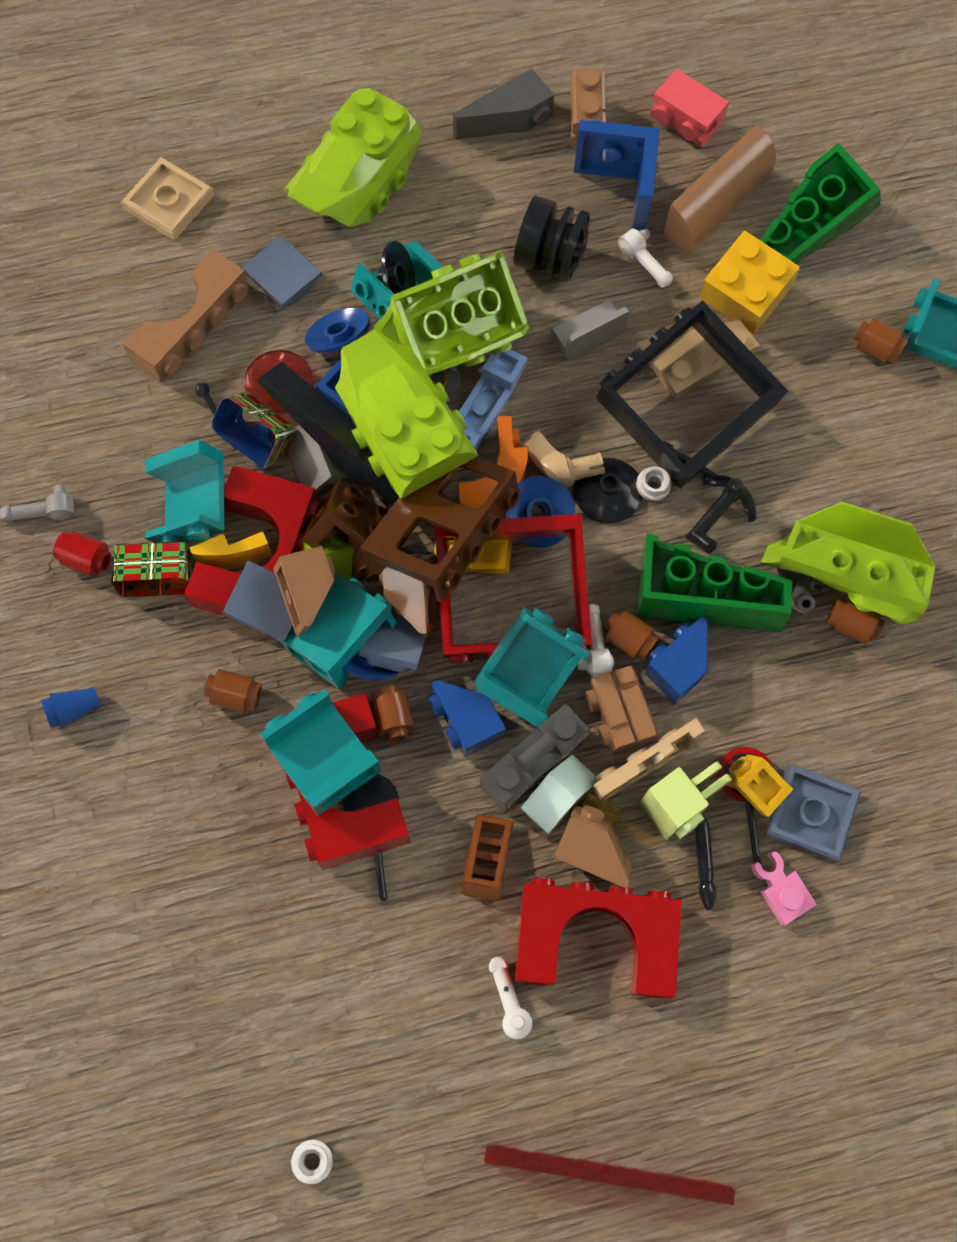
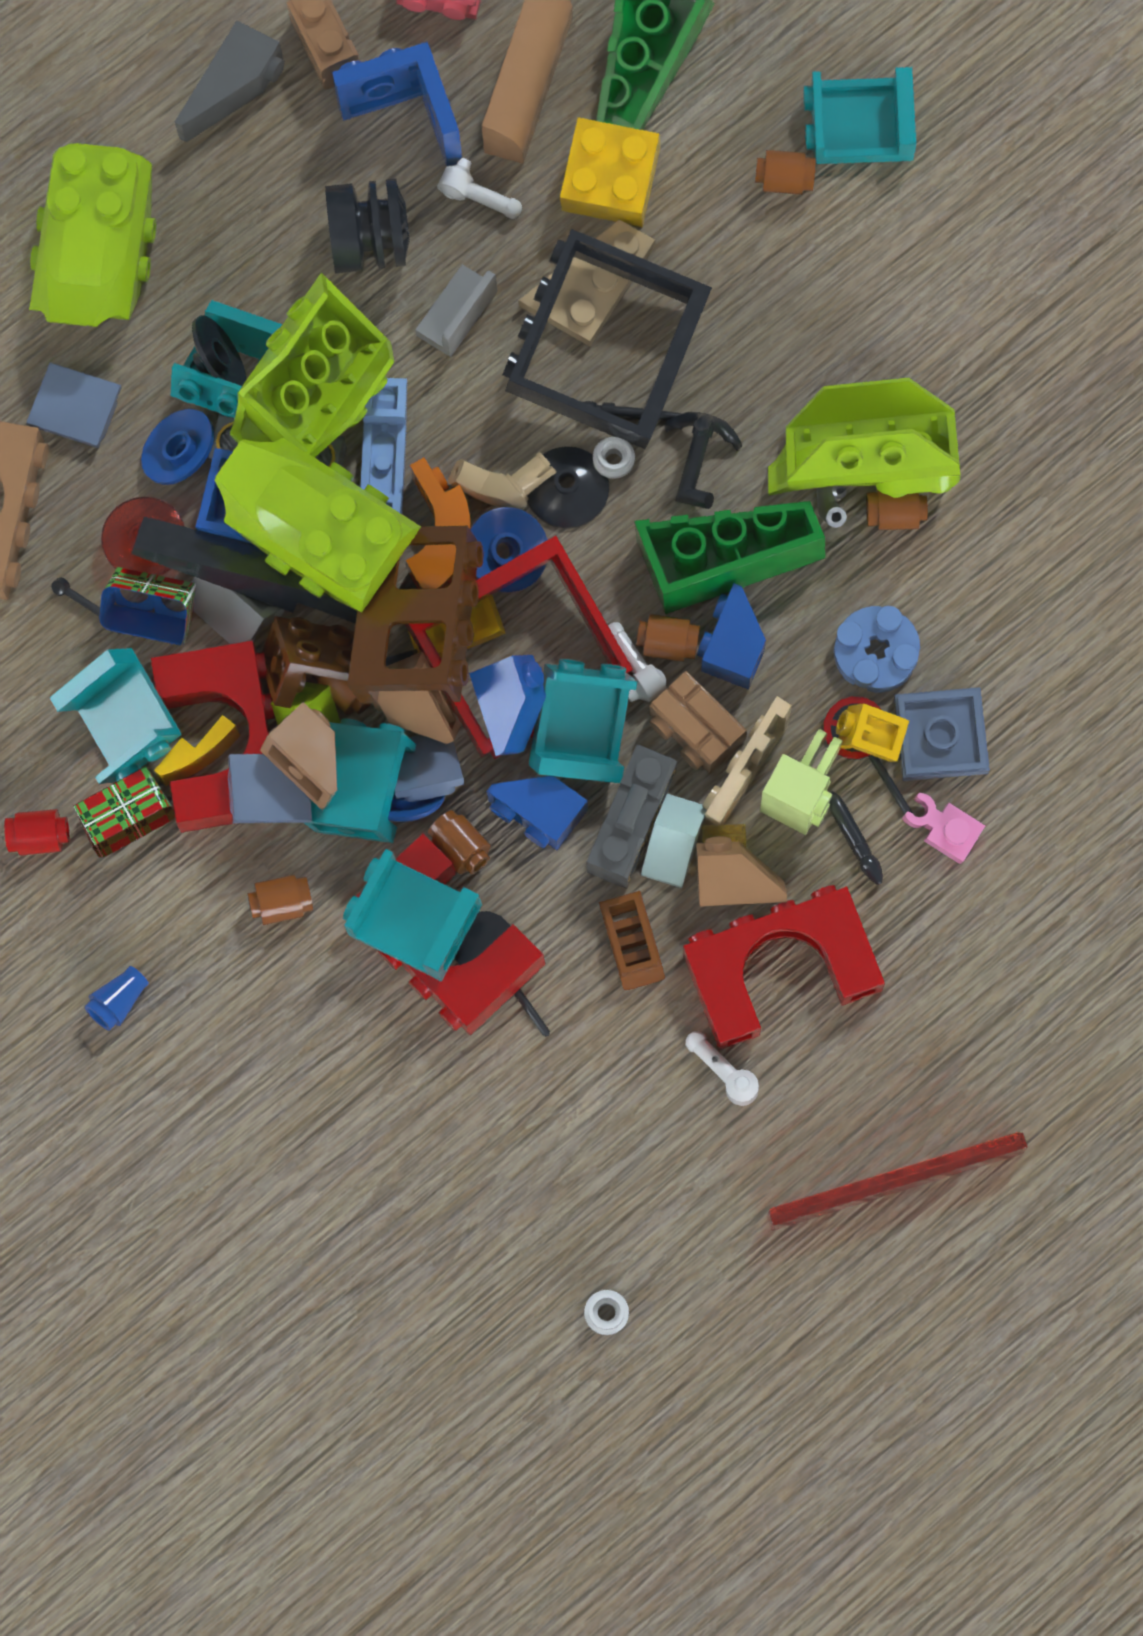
camera: 20 degrees left, 5 degrees up
none -> blue slope [469,655,546,756]
none -> medium blue plate [834,606,920,693]

